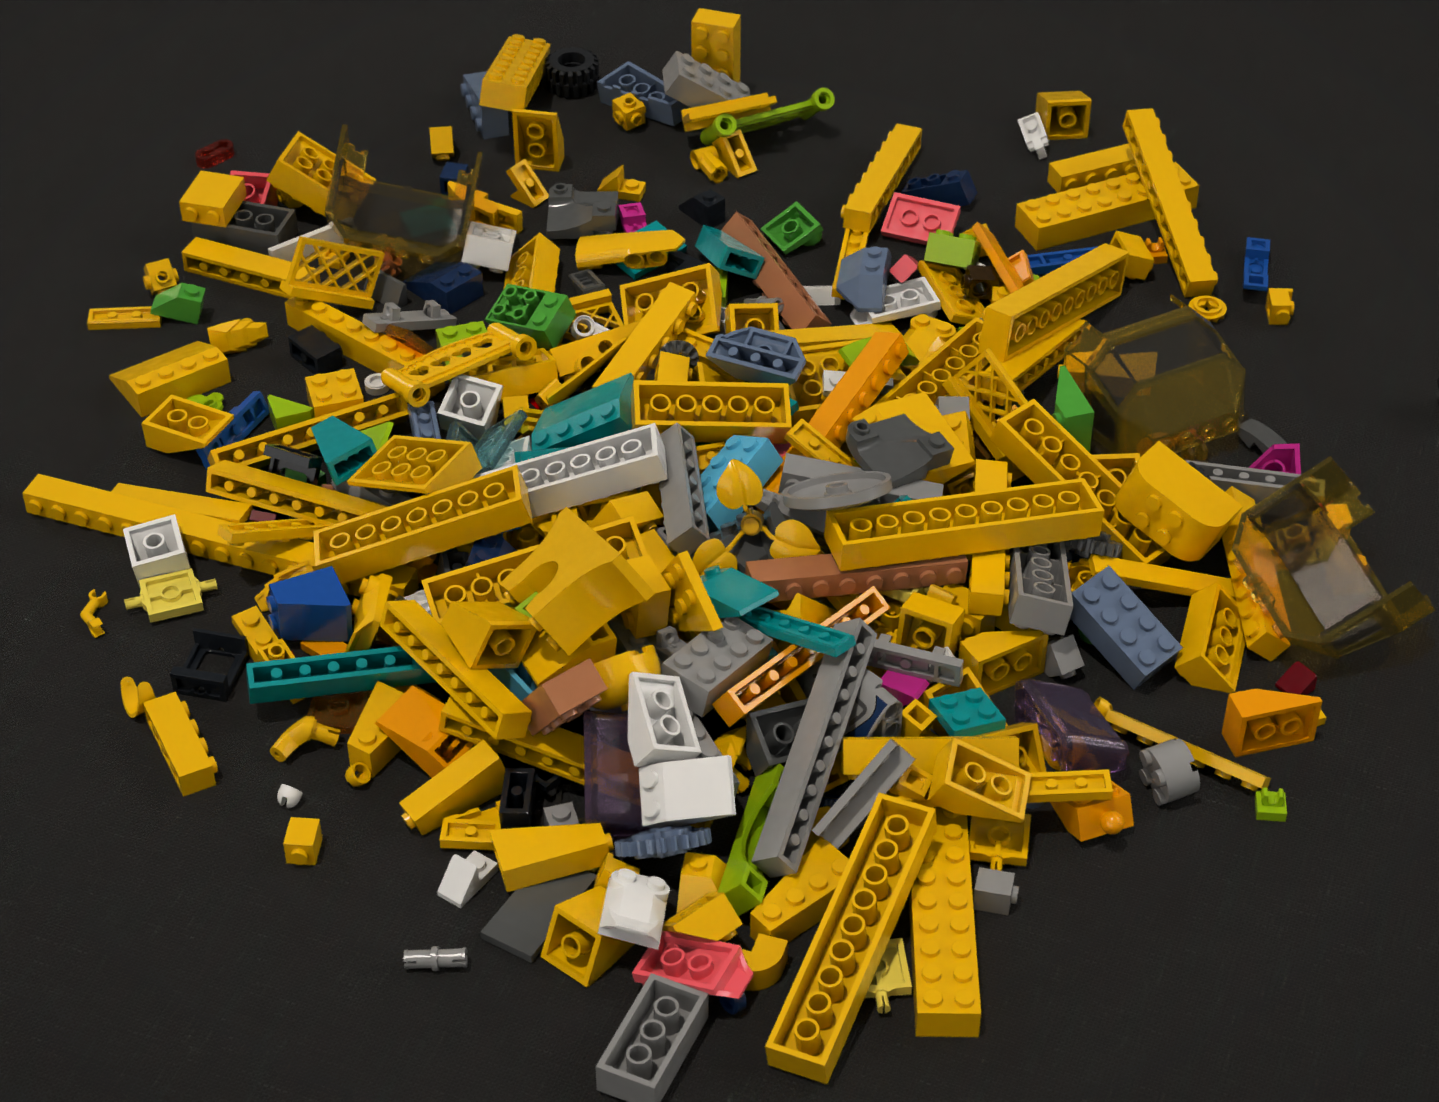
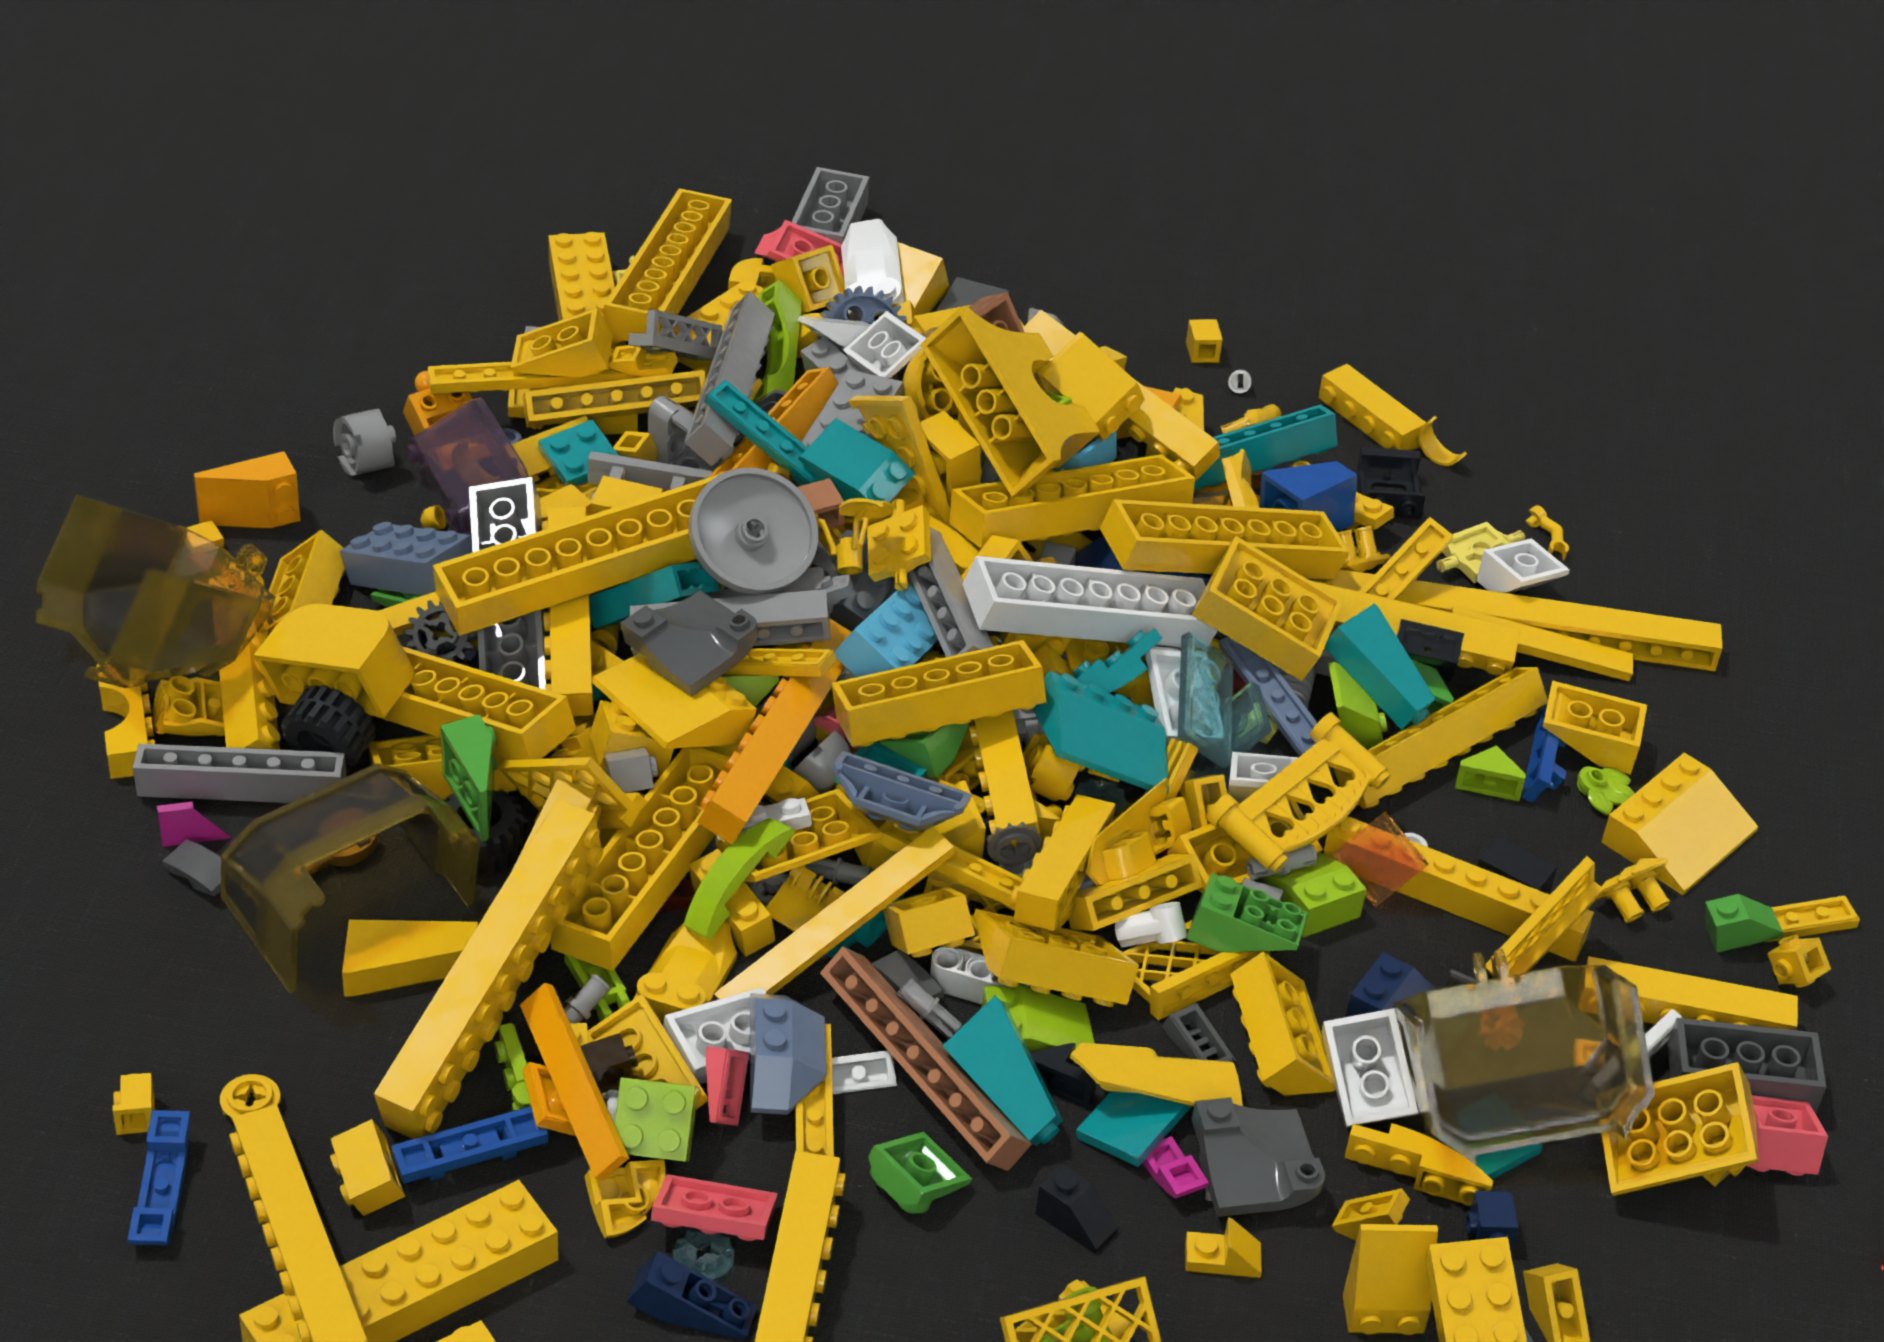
camera: 165 degrees right, 0 degrees up
yellow brick [179,171,247,228] -> none
yellow brick [305,368,364,418] -> none
light grey hinge [362,300,457,333] -> none
light grey pin [403,946,468,971] -> none
yellow plate [1104,710,1272,791] -> none
light orange tile [1145,237,1168,264] -> none
lime tile [1254,787,1287,822] -> none
none -> yellow plate [867,499,931,591]

